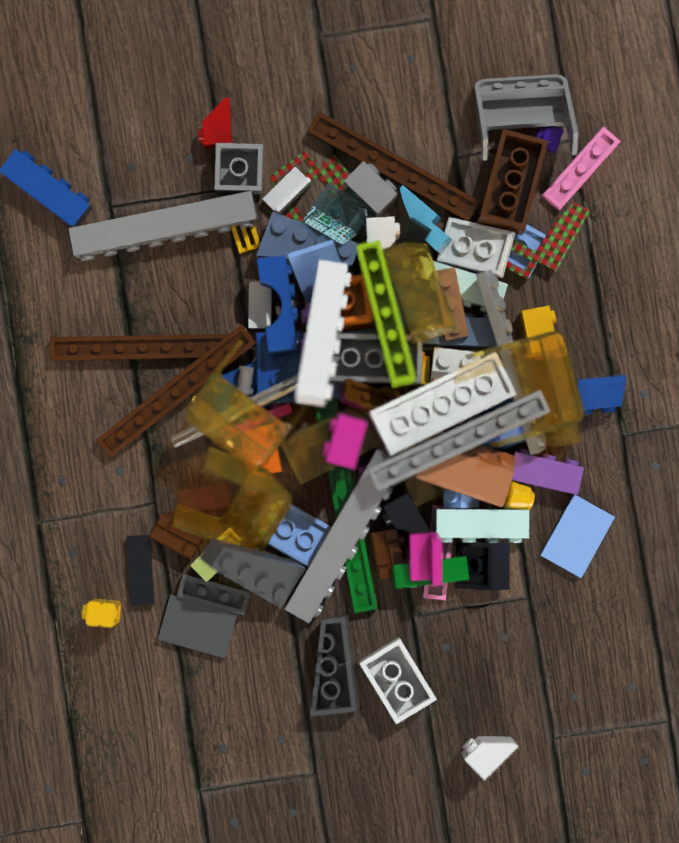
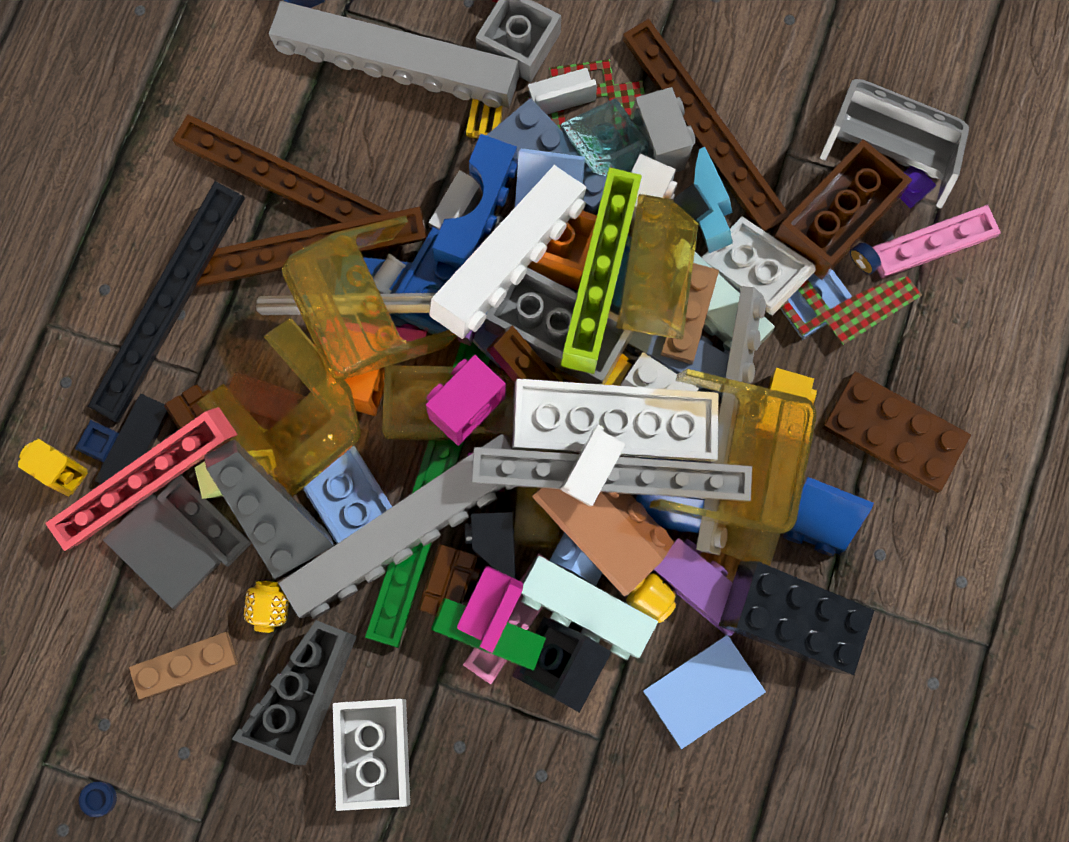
camera: 30 degrees right, 10 degrees down
none -> coral brick [45,407,238,551]
none -> dark blue tile [75,420,119,463]
none -> dark blue tile [79,781,117,817]
none -> black tile [87,181,245,423]
none -> medium nougat plate [129,632,238,700]
none -> yellow head [244,581,289,633]
none -> white panel [560,424,626,507]
none -> black brick [719,561,875,675]
none -> reddish brown plate [822,371,971,493]
none -> dark blue tile [850,242,881,274]

